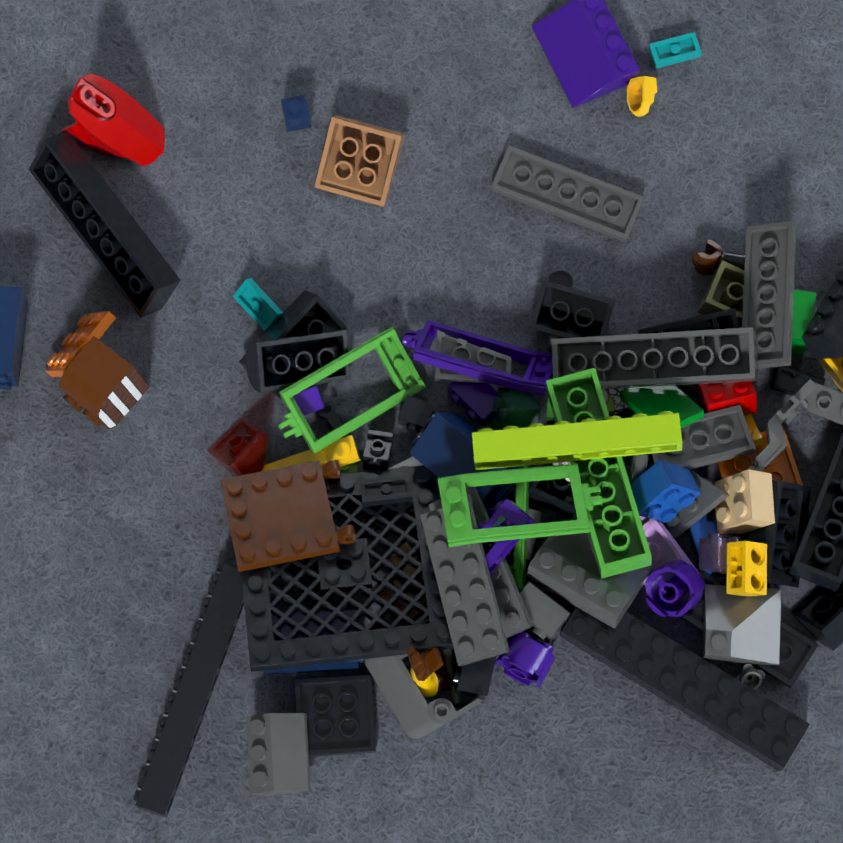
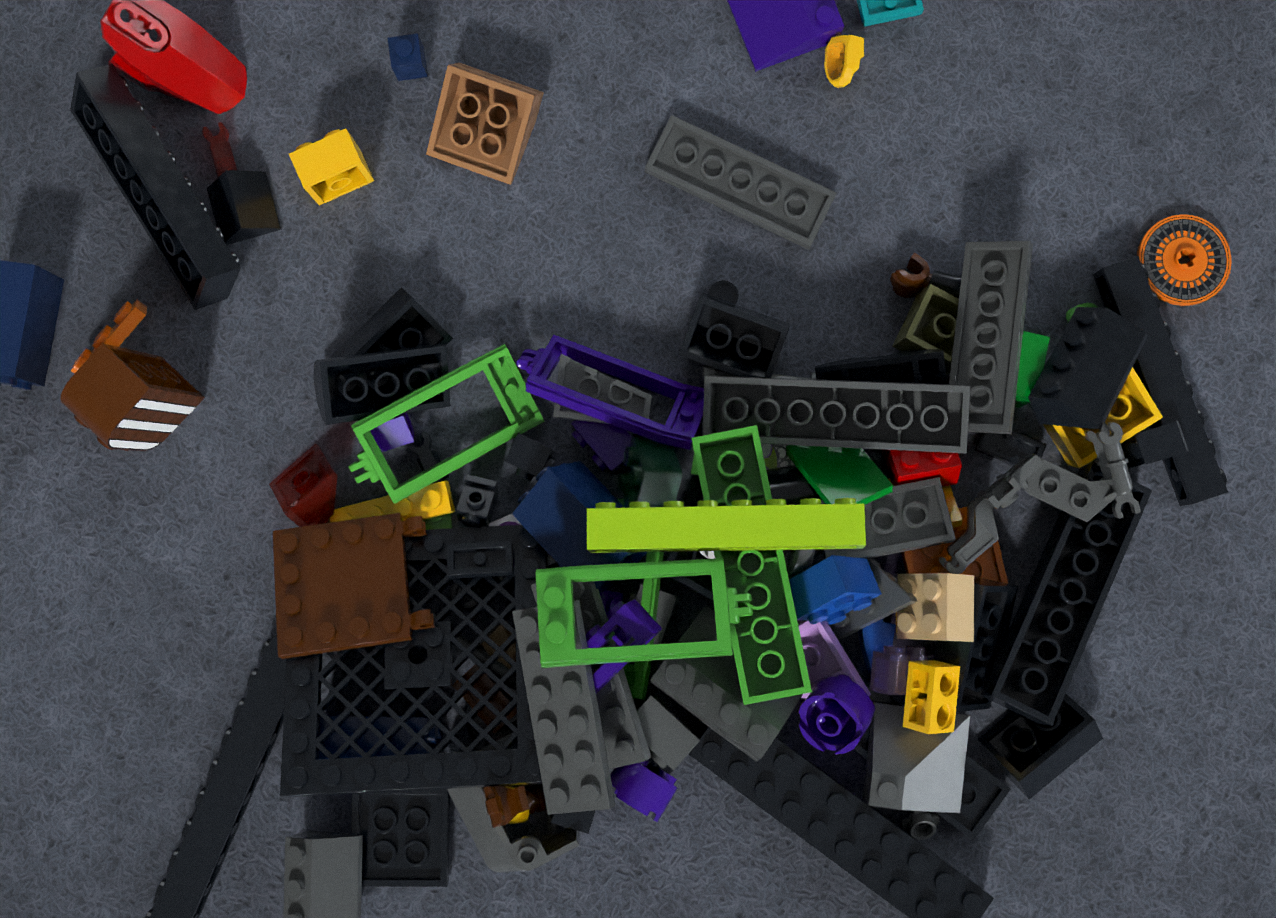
camera: 10 degrees right, 10 degrees up
teal plate [233,278,283,331] -> none
none -> clear red bar [202,122,238,177]
none -> black slope [207,170,282,245]
none -> yellow brick [289,128,374,206]

